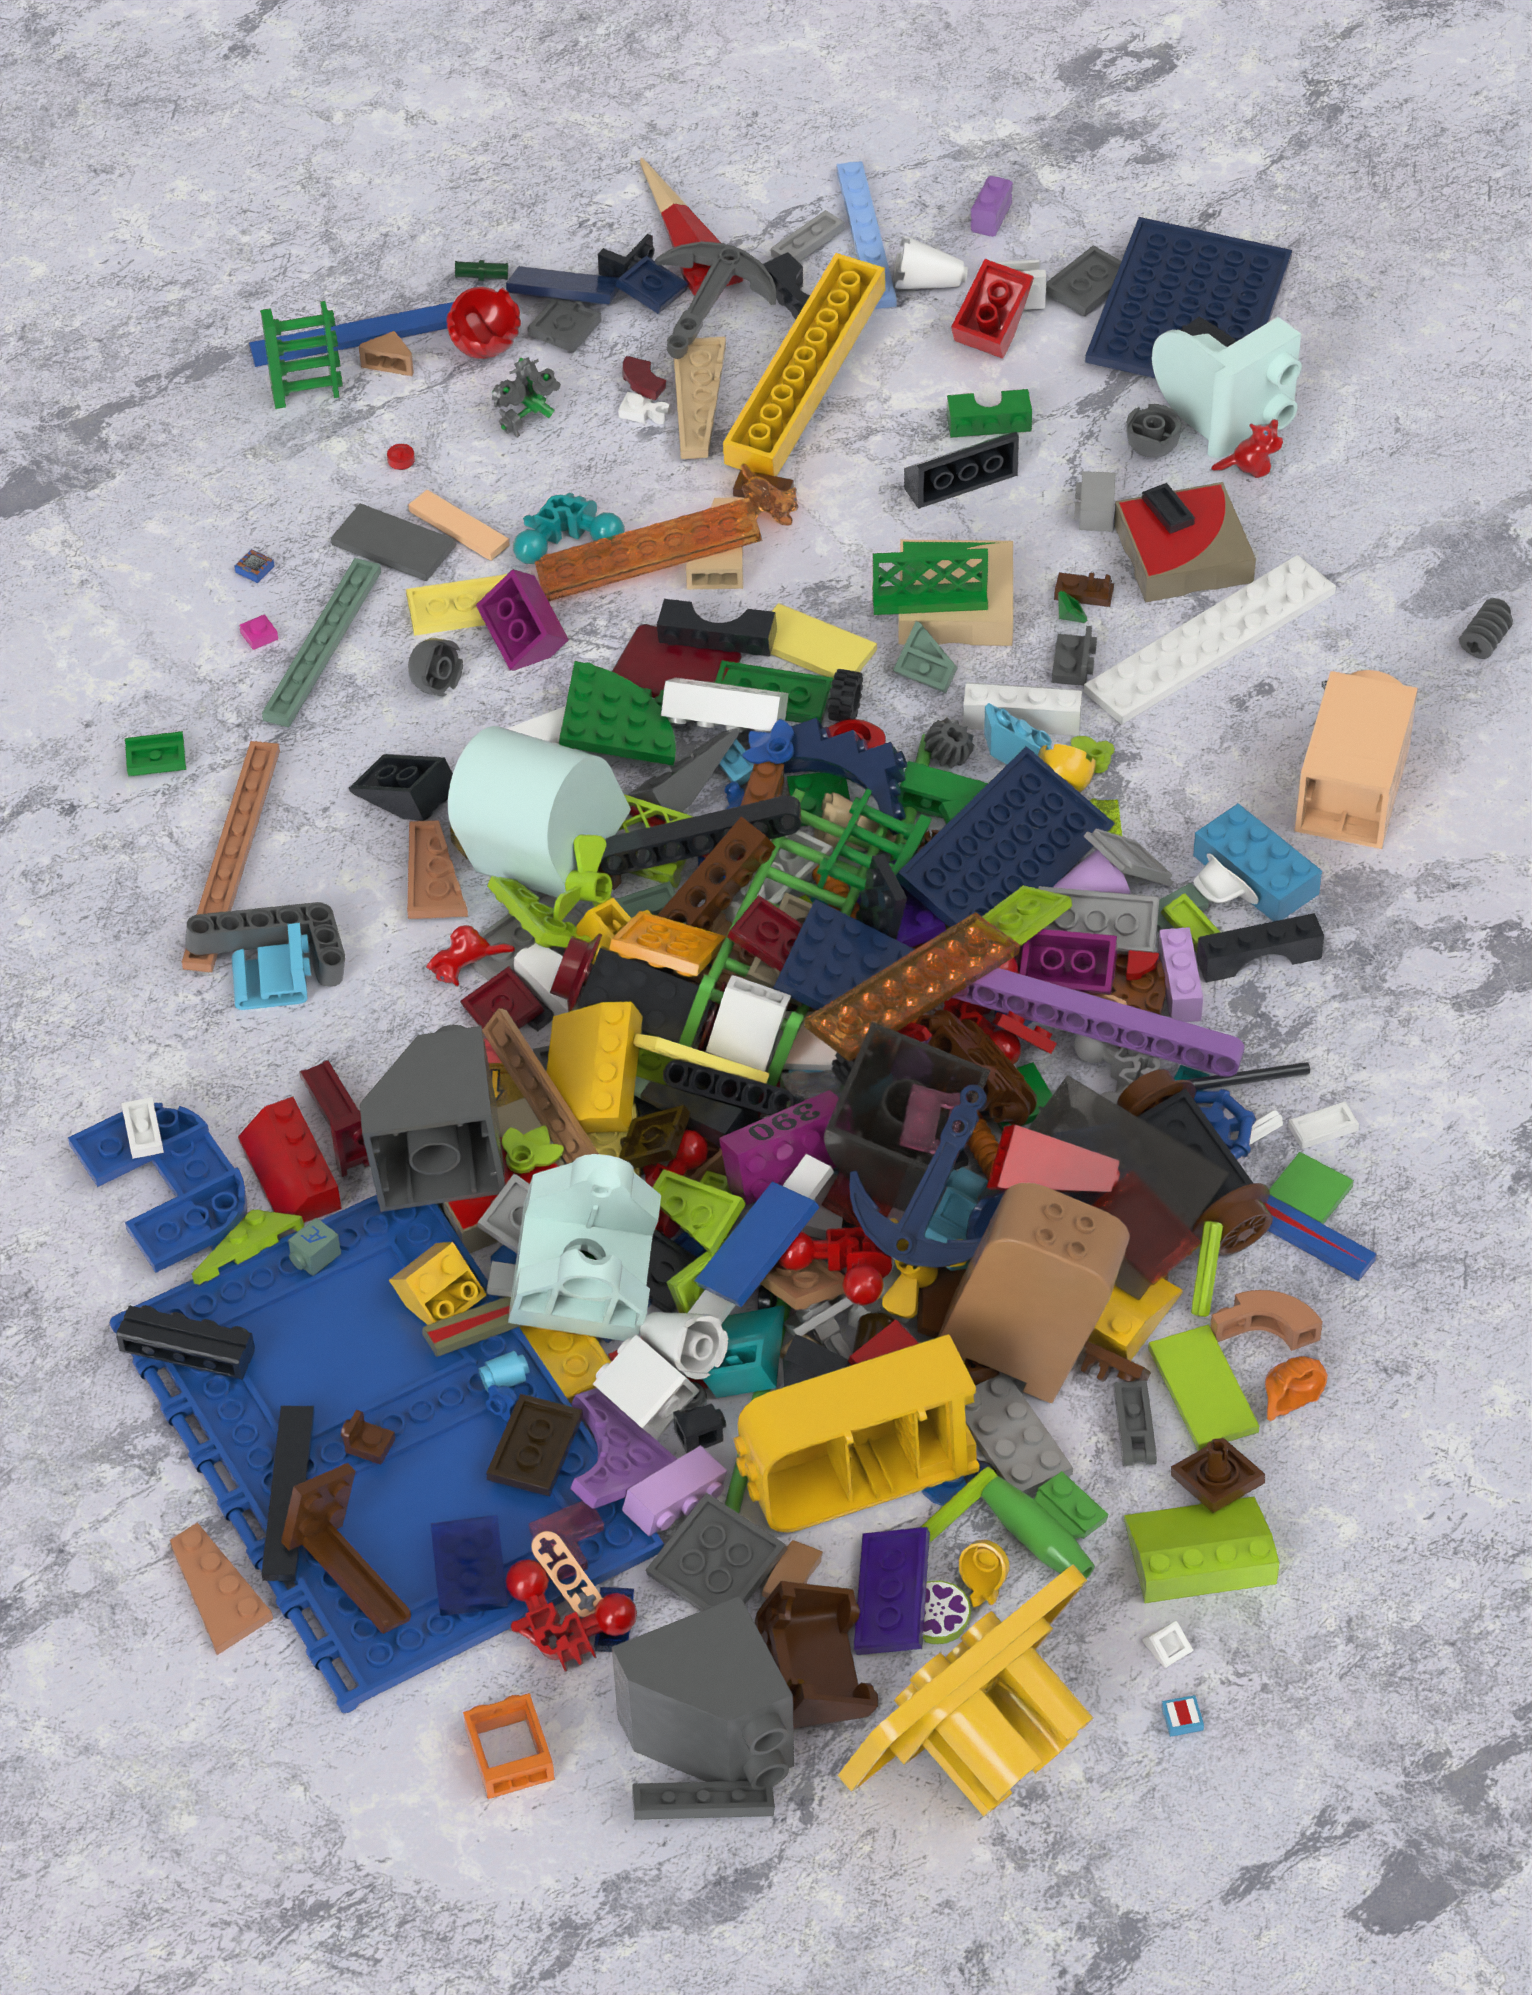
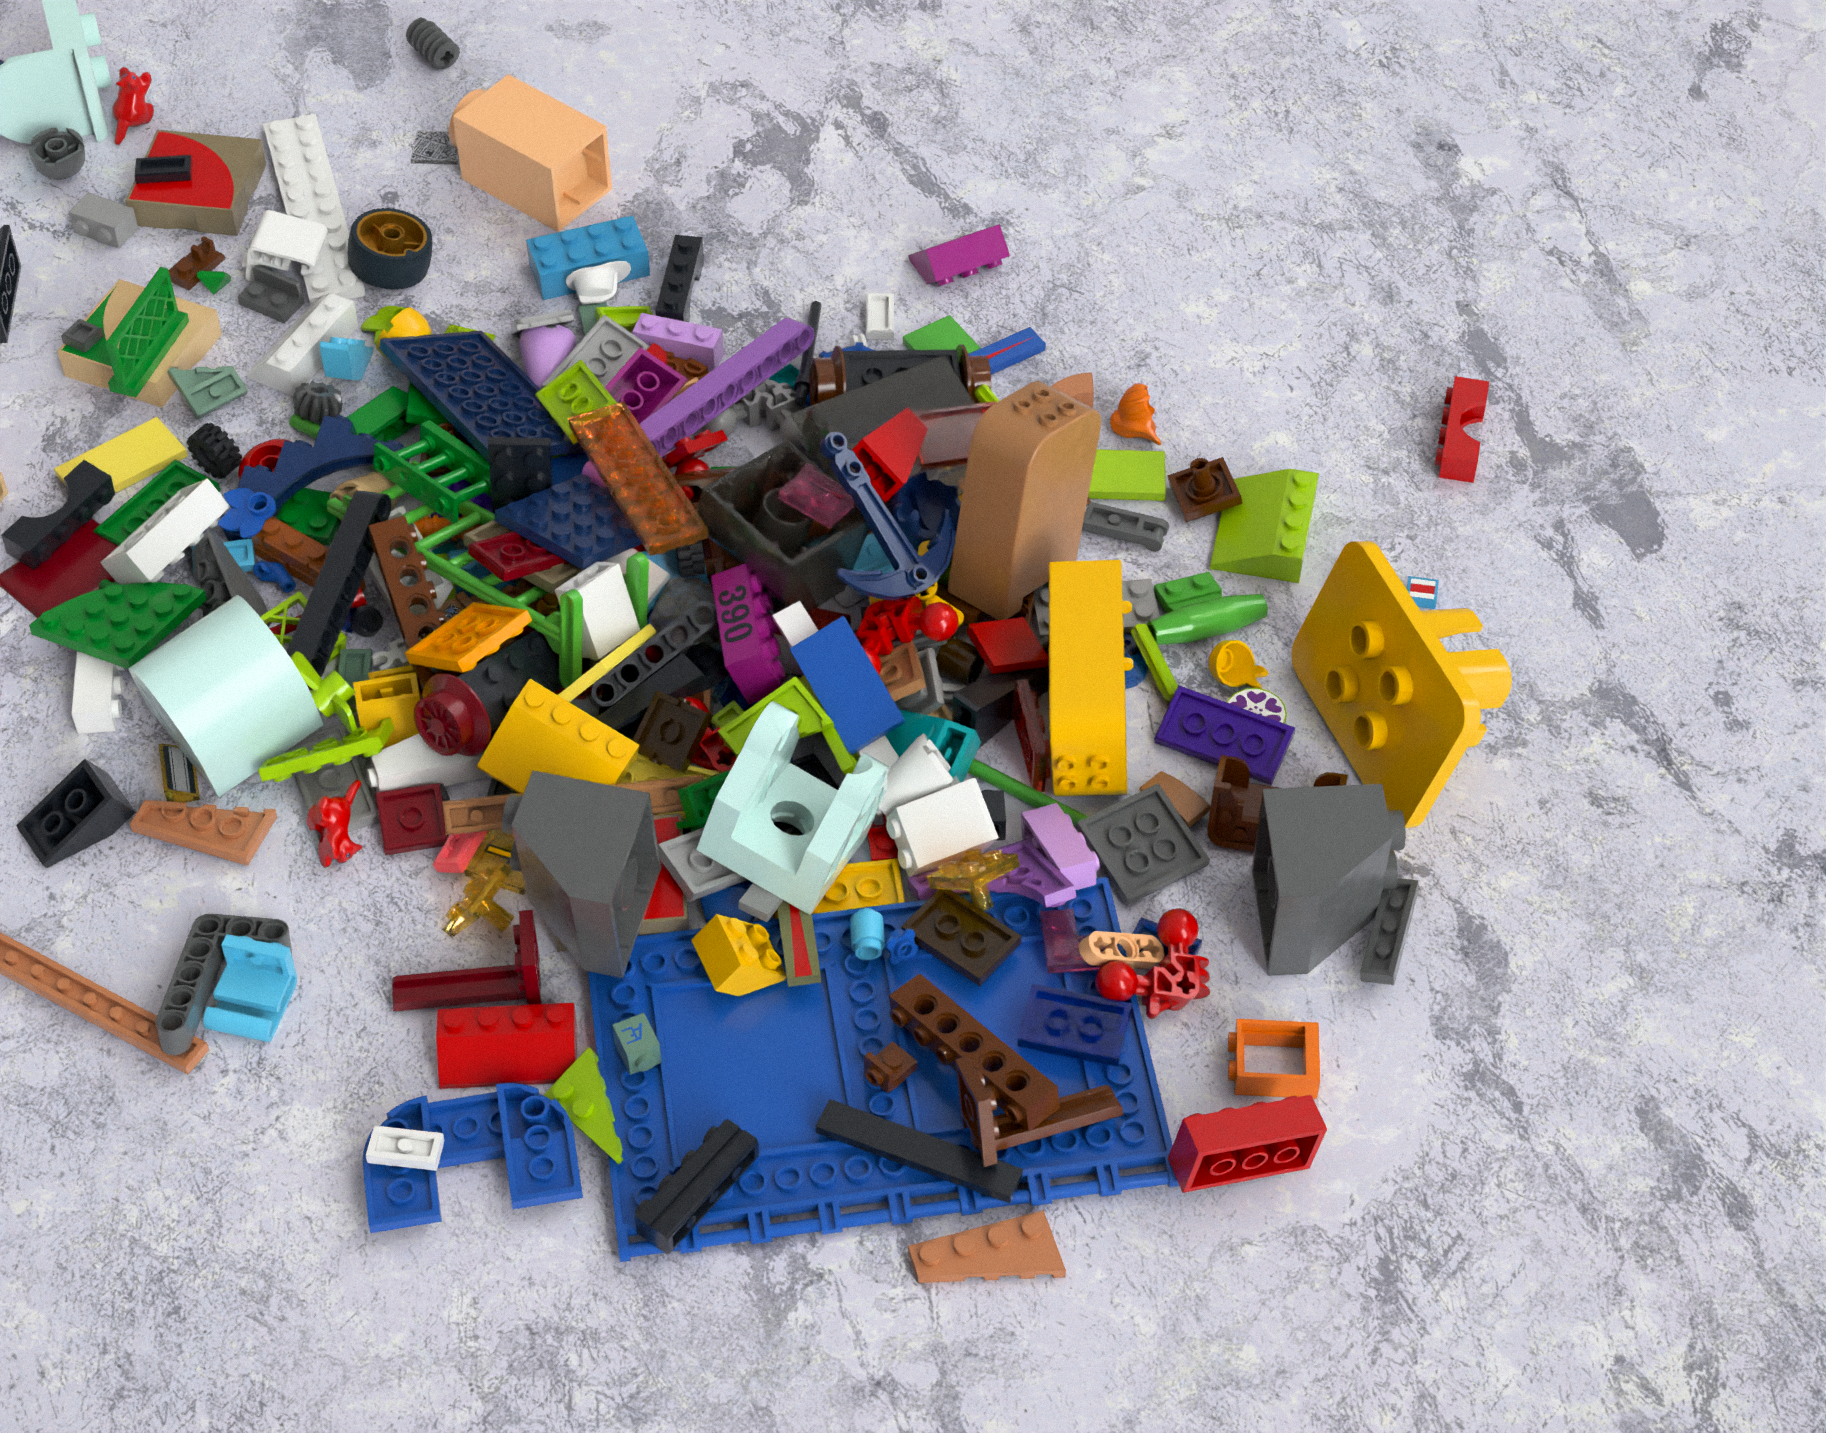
camera: 70 degrees left, 0 degrees up
none -> dark grey tile [61,319,104,353]
none -> white piece [242,210,328,282]
none -> wheel [347,208,432,290]
none -> reddish brown brick [889,973,1060,1132]
none -> magenta slope [908,224,1010,287]
none -> clear yellow plate [926,849,1020,911]
none -> red brick [1168,1095,1327,1193]
none -> red arch [1435,376,1489,483]

